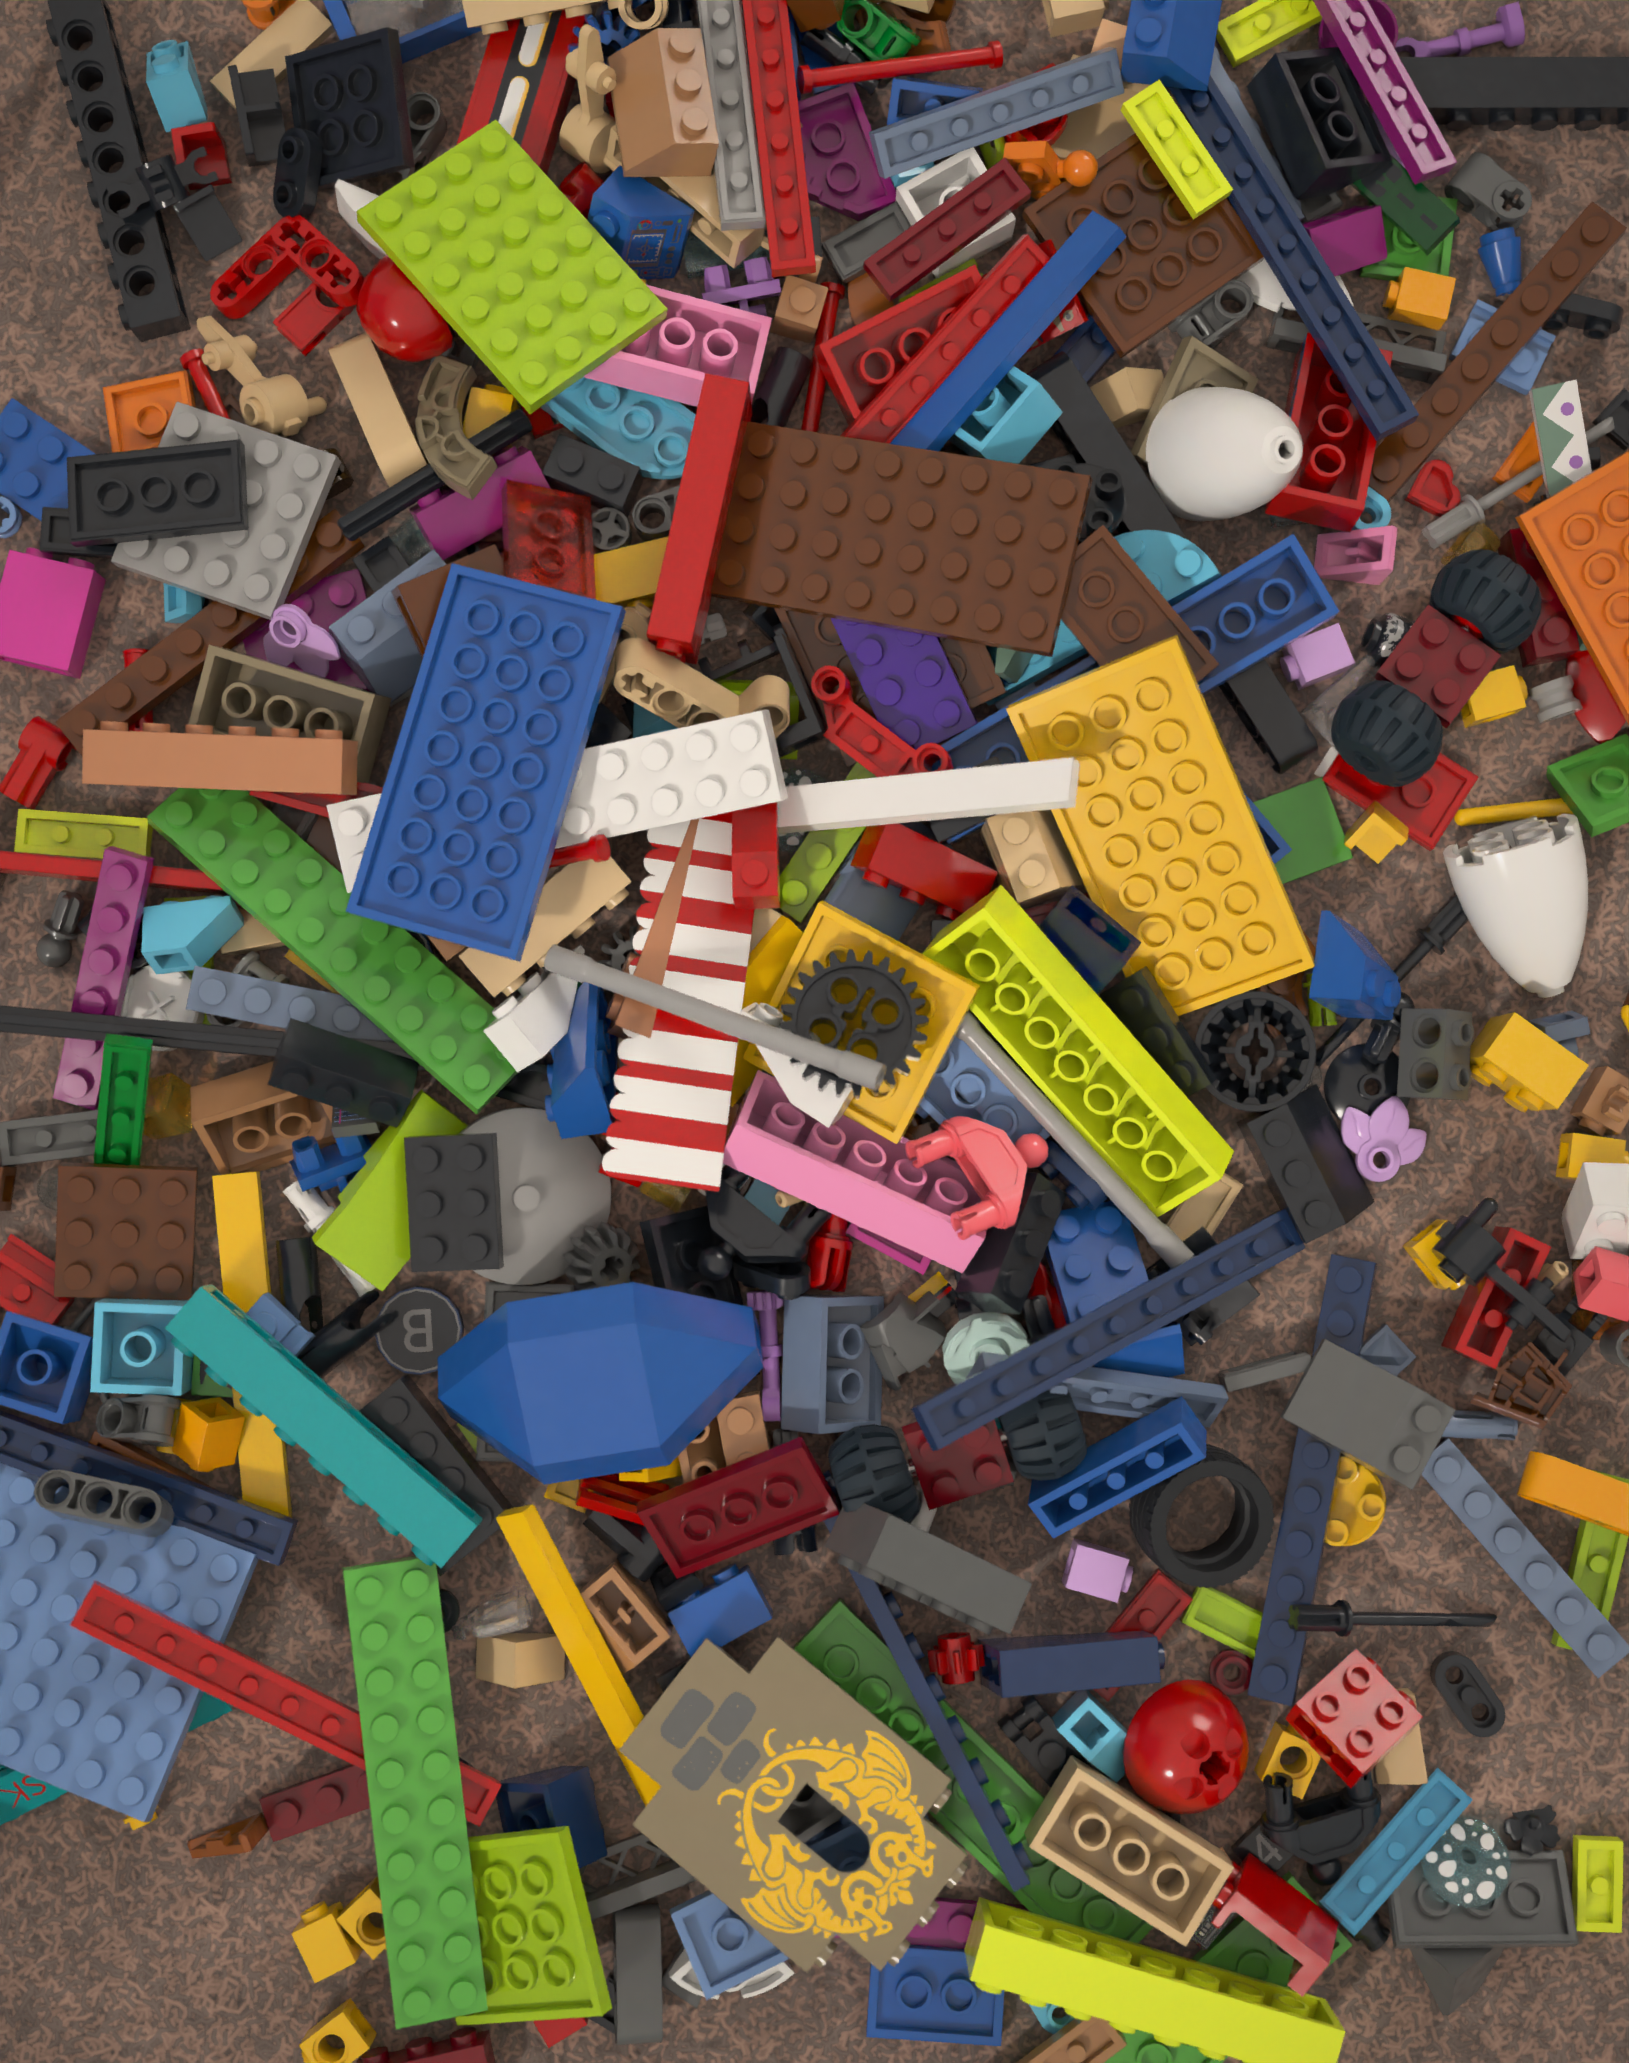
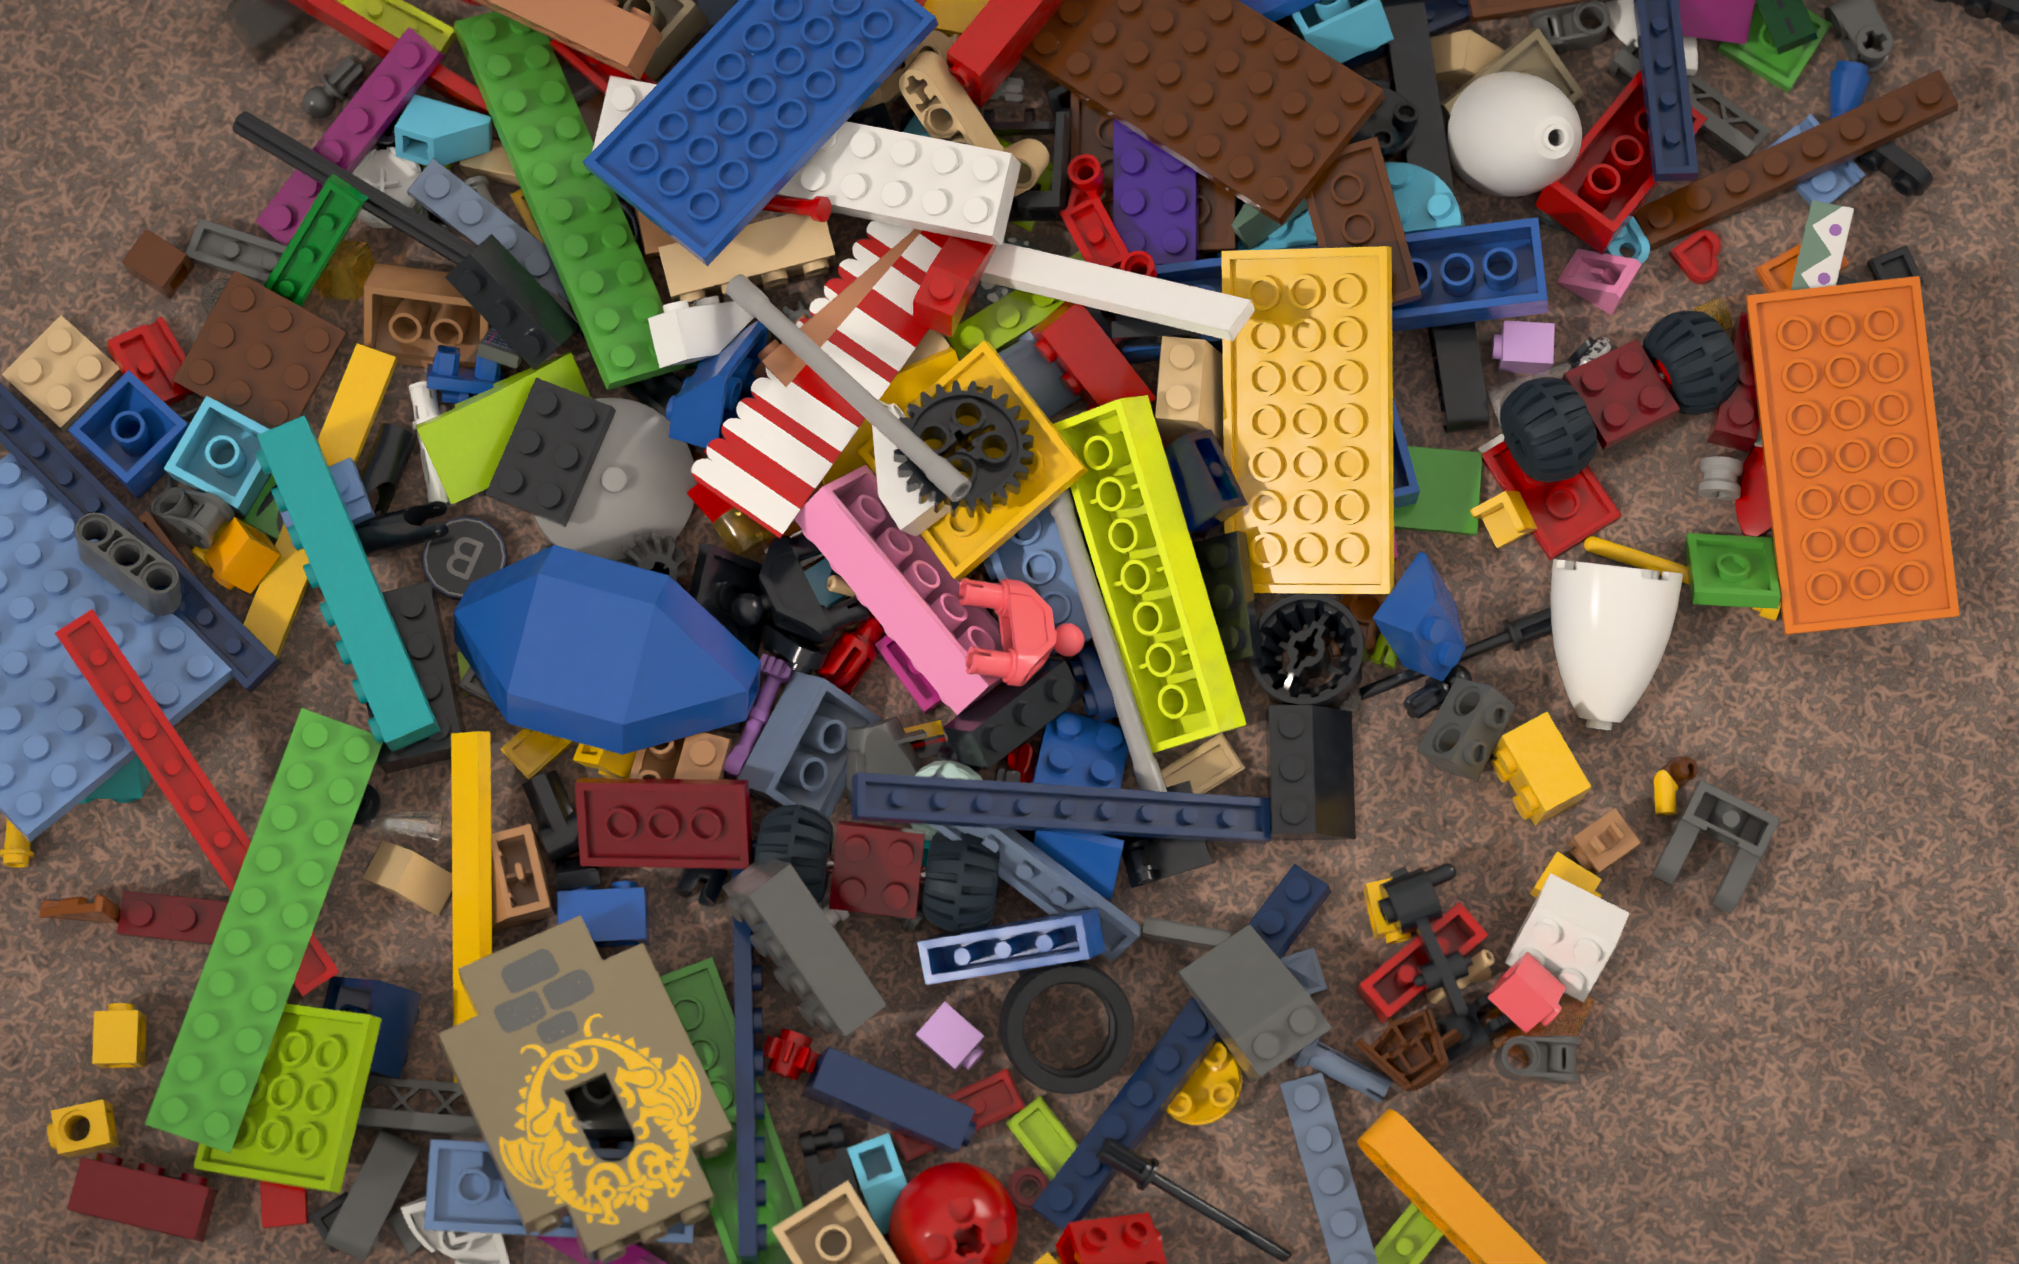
camera: 25 degrees right, 10 degrees down
yellow brick [336,1876,386,1960] -> none
red tile [575,1473,669,1525] -> none
black dish [1324,1044,1410,1121] -> none
lavender plate [1341,1096,1427,1182] -> none
light orange brick [1383,267,1456,330] -> none
light grey piece [1422,417,1615,549] -> none
yellow brick [1460,665,1528,728] -> none
sand blue tile [1529,1011,1590,1057] -> none

